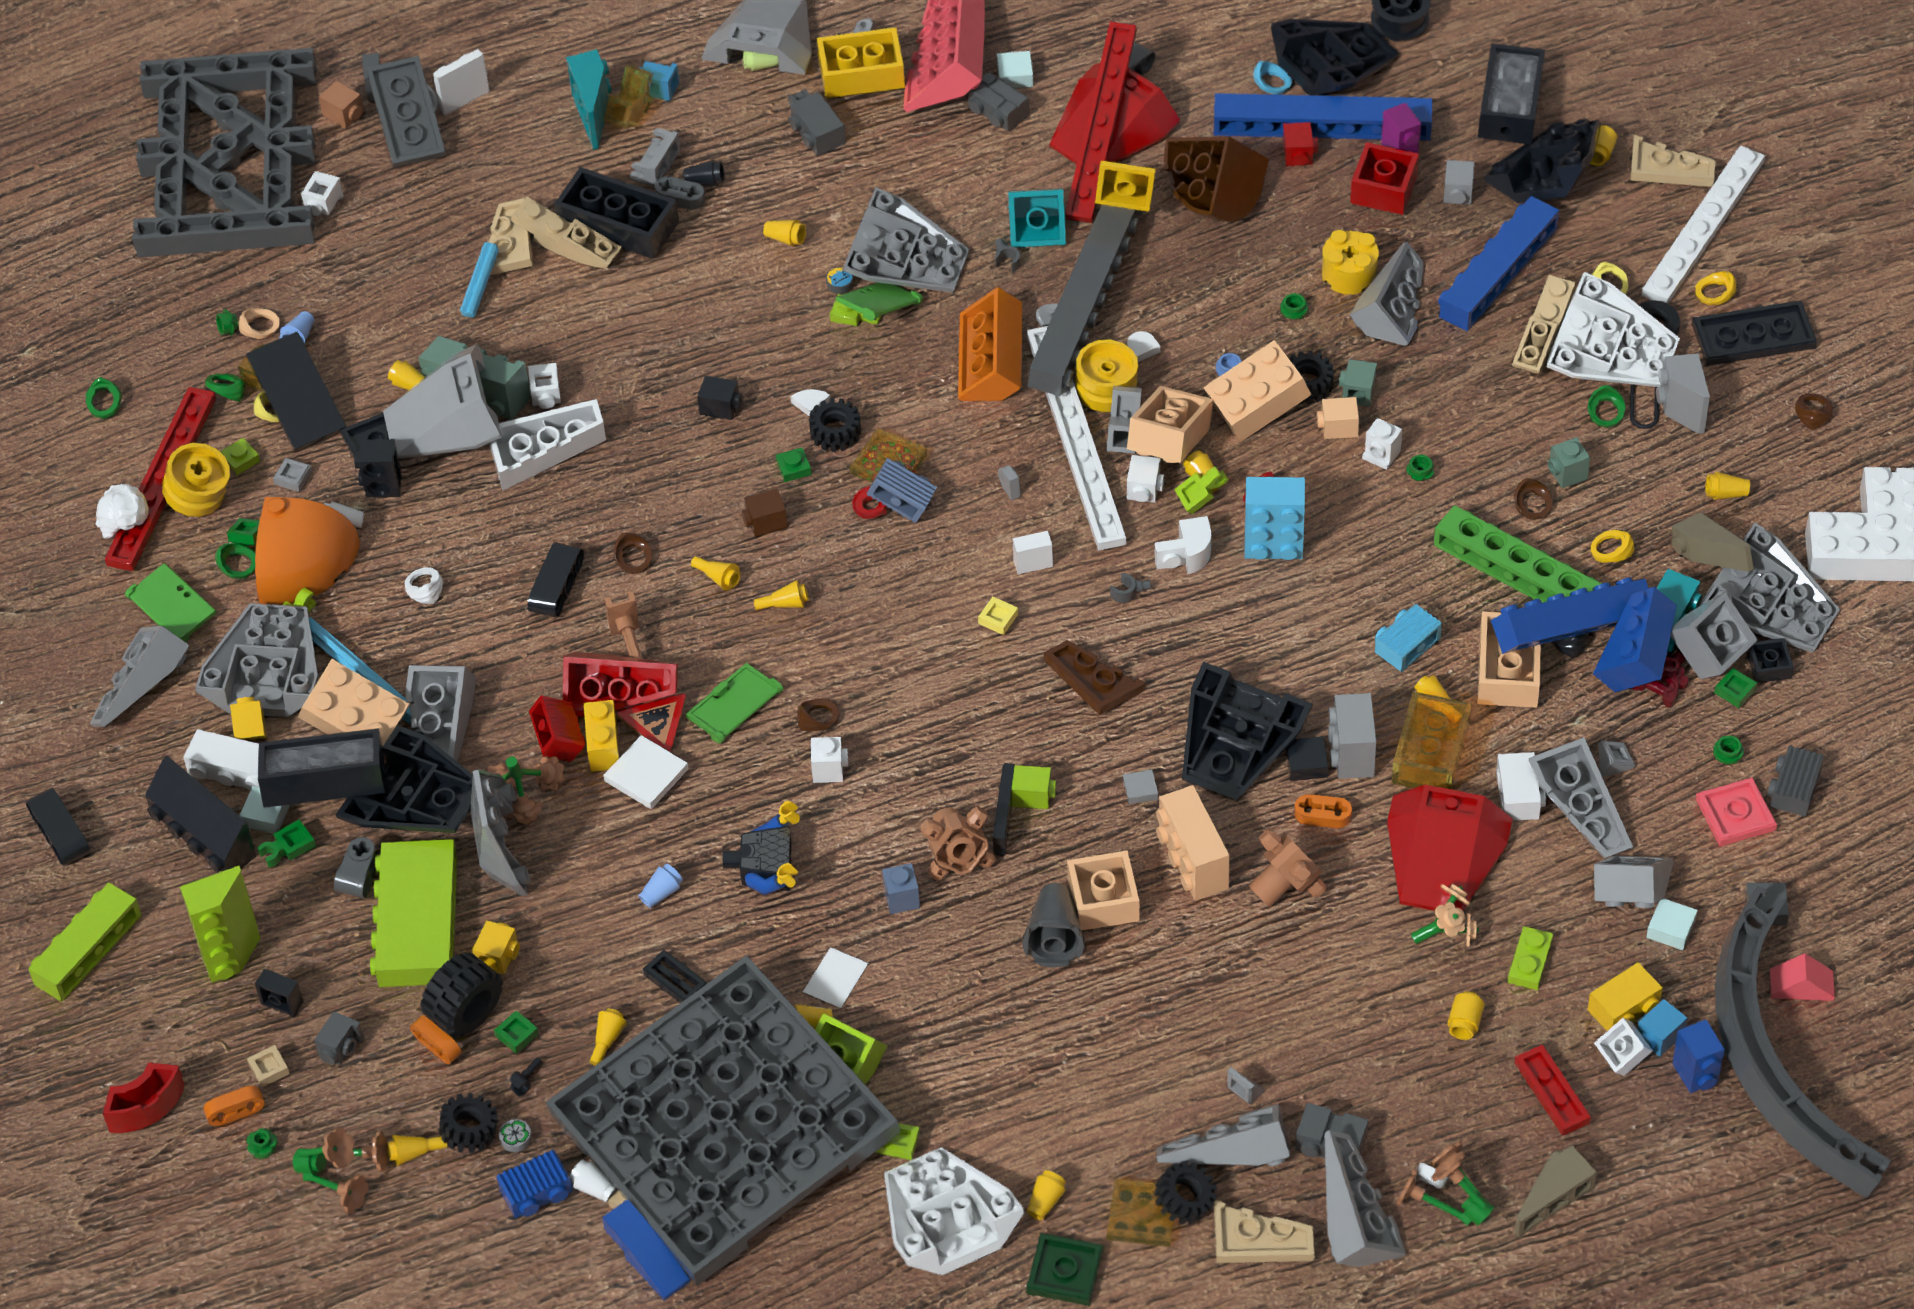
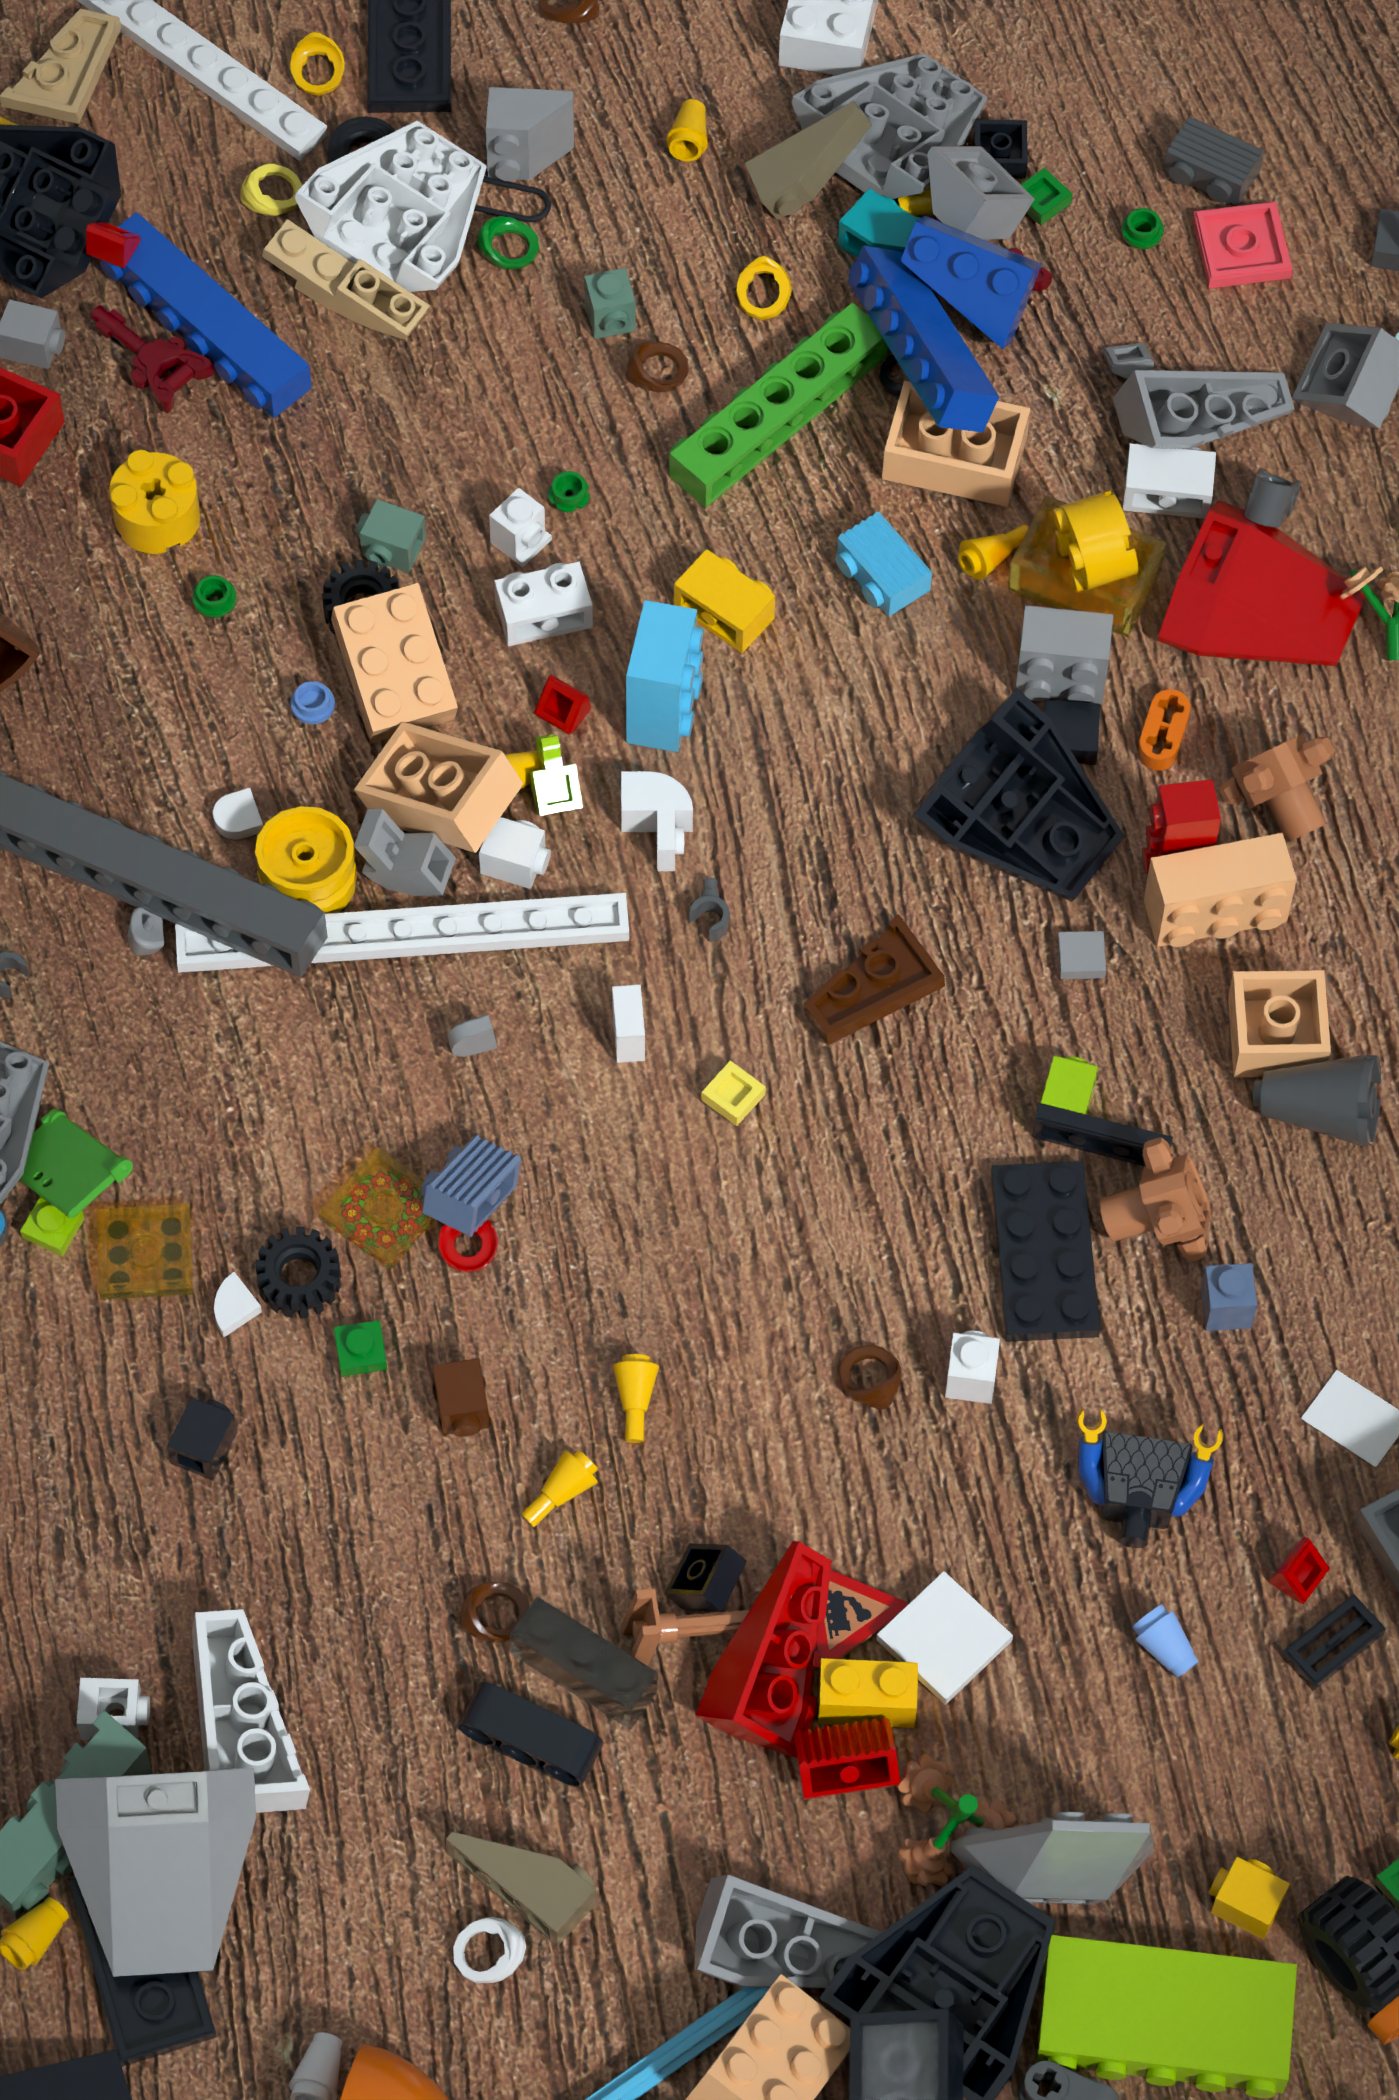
camera: 85 degrees left, 10 degrees up
black brick [354,439,402,498] -> none
bright green door [685,663,784,744] -> none
orange slope [958,287,1022,401] -> none
light nougat brick [1316,397,1359,439] -> none
light grey wedge [1350,241,1424,346] -> none
none -> red slope [86,222,141,268]
none -> dark red piece [90,305,214,413]
none -> clear yellow tile [97,1203,194,1300]
none -> dark tan slope [446,1832,596,1947]
none -> white brick [494,562,593,647]
none -> clear smoke brick [510,1596,658,1730]
none -> black piece [664,1543,747,1612]
none -> yellow brick [674,549,775,653]
none -> black plate [991,1161,1100,1342]
none -> yellow brick [1053,490,1138,592]
none -> red brick [1142,779,1221,874]
none -> dark grey piece [1244,468,1302,528]
none -> red slope [1268,1537,1330,1604]

